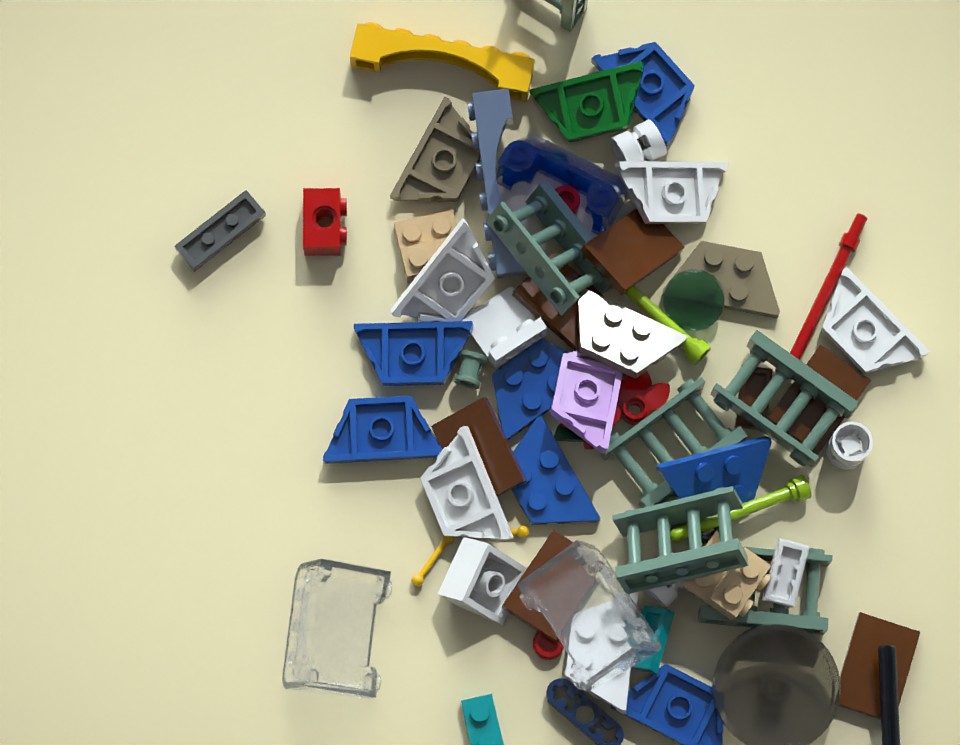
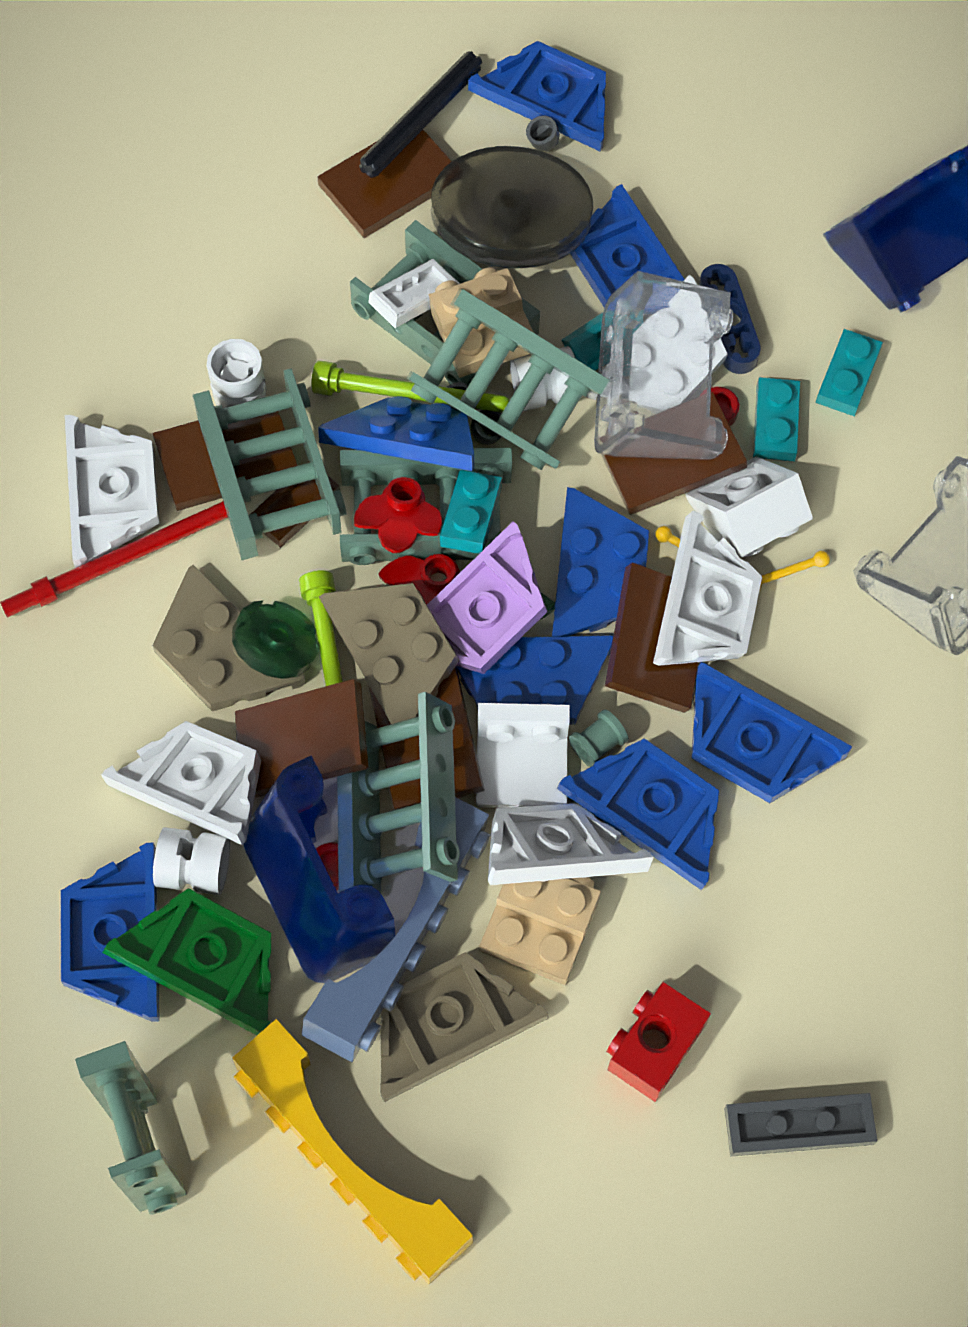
camera: 145 degrees left, 10 degrees down
none -> red plate [354,477,442,553]
none -> teal plate [440,470,502,554]
none -> teal plate [753,377,800,462]

